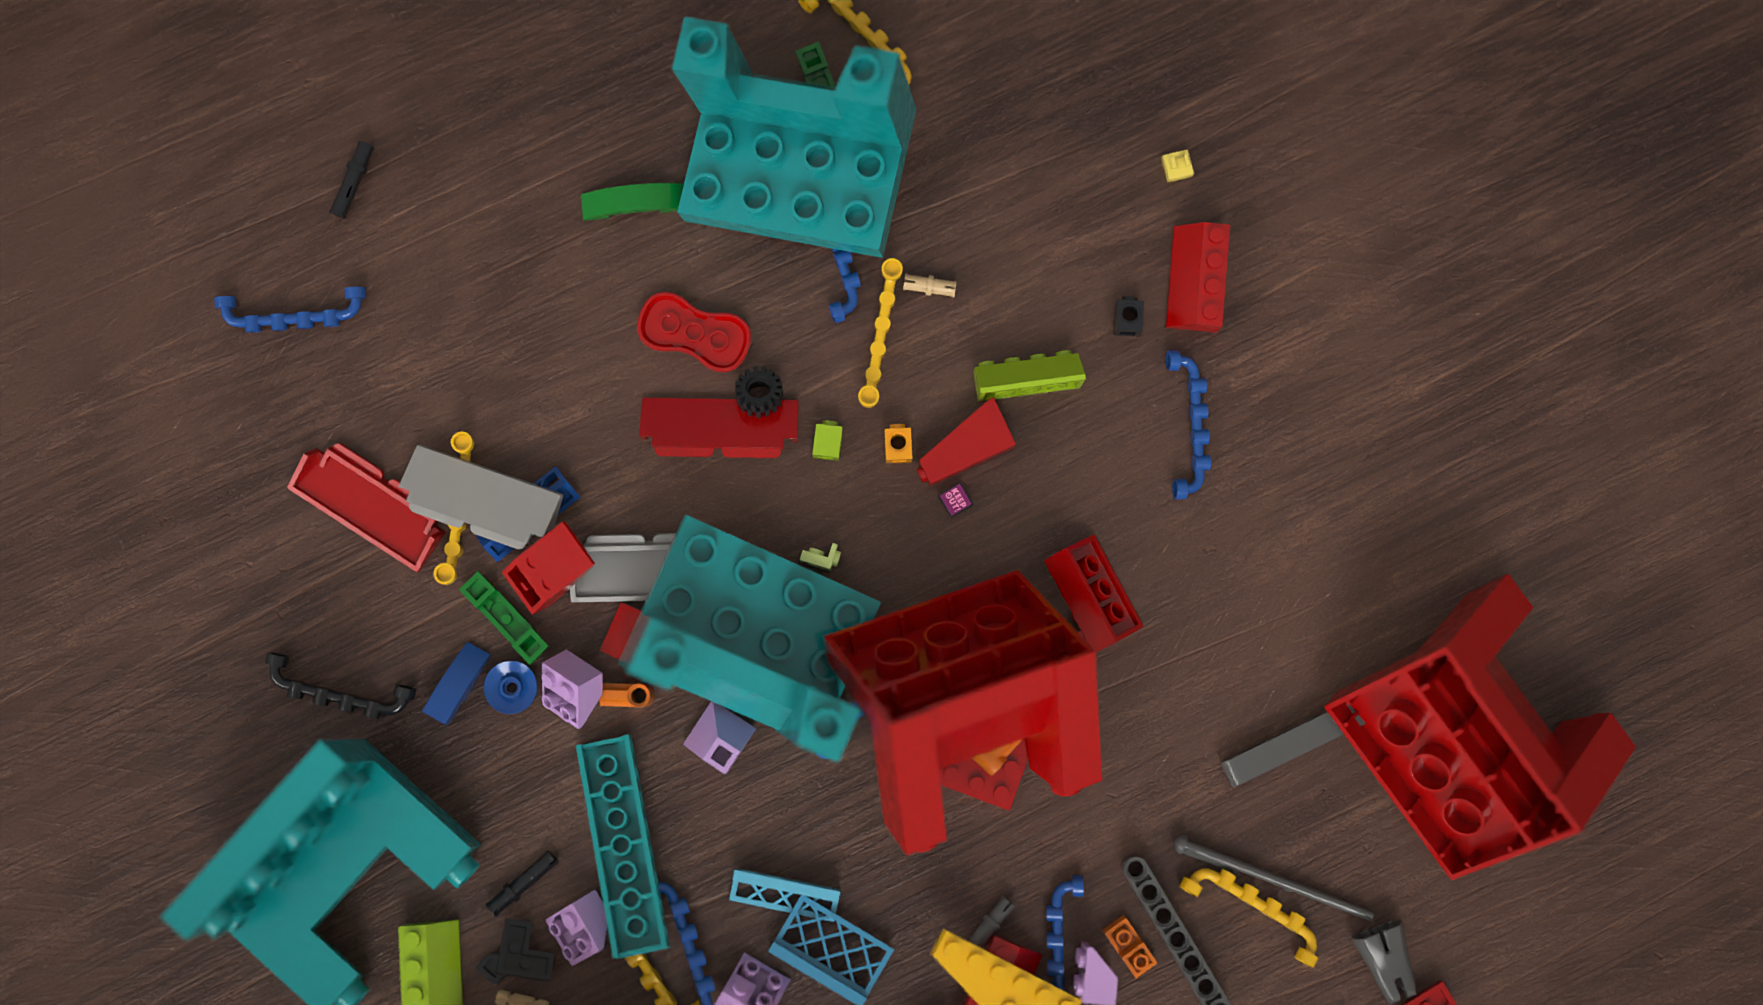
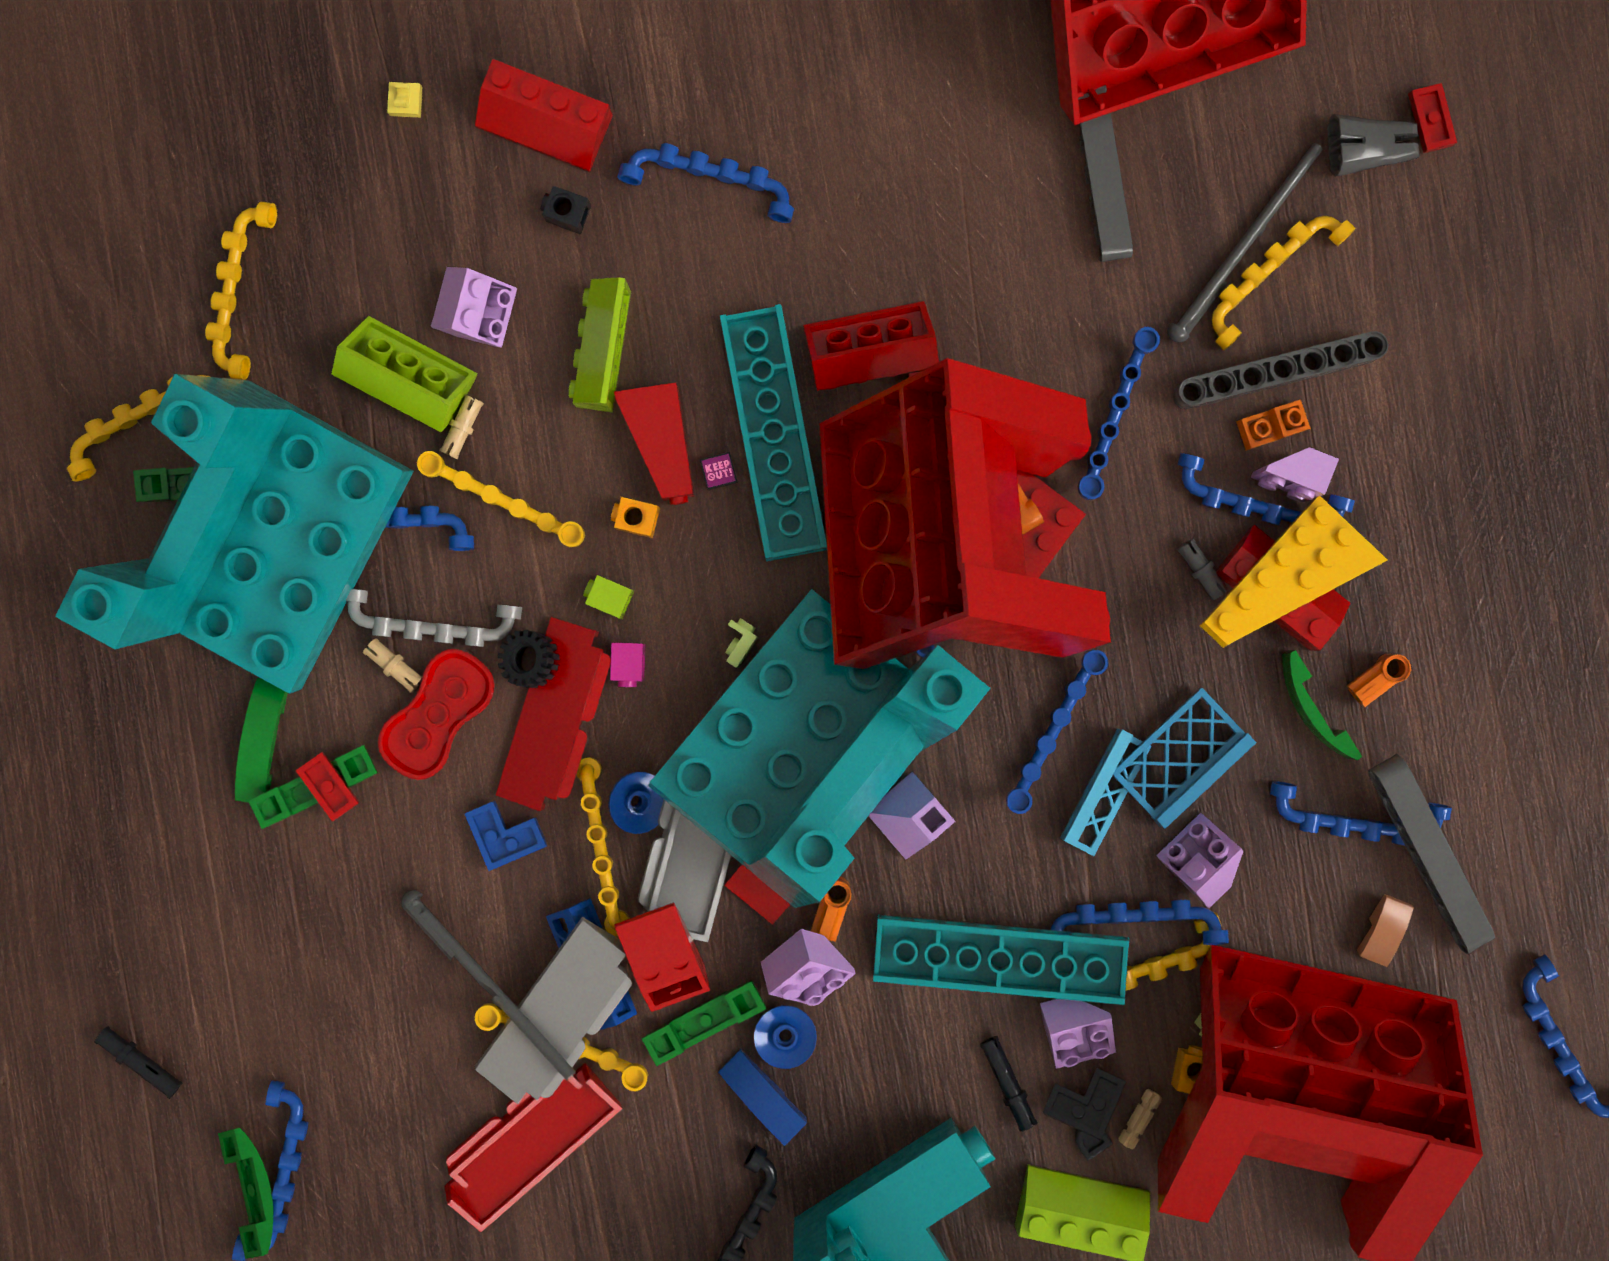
camera: 70 degrees left, 5 degrees up
none -> yellow bar [205,202,277,380]
none -> green slope [218,1128,273,1259]
none -> green slope [248,745,378,829]
none -> red plate [295,752,360,822]
none -> lime slope [331,316,478,432]
none -> light grey bar [345,589,522,647]
none -> tan pin [363,638,423,693]
none -> dark grey bar [401,890,576,1081]
none -> lavender slope [431,267,517,348]
none -> blue plate [465,801,548,871]
none -> yellow bar [577,757,630,936]
none -> blue dish [608,771,664,834]
none -> dark pink brick [610,643,646,687]
none -> teal tile [720,304,827,562]
none -> blue bar [1006,650,1108,814]
none -> blue bar [1077,327,1160,500]

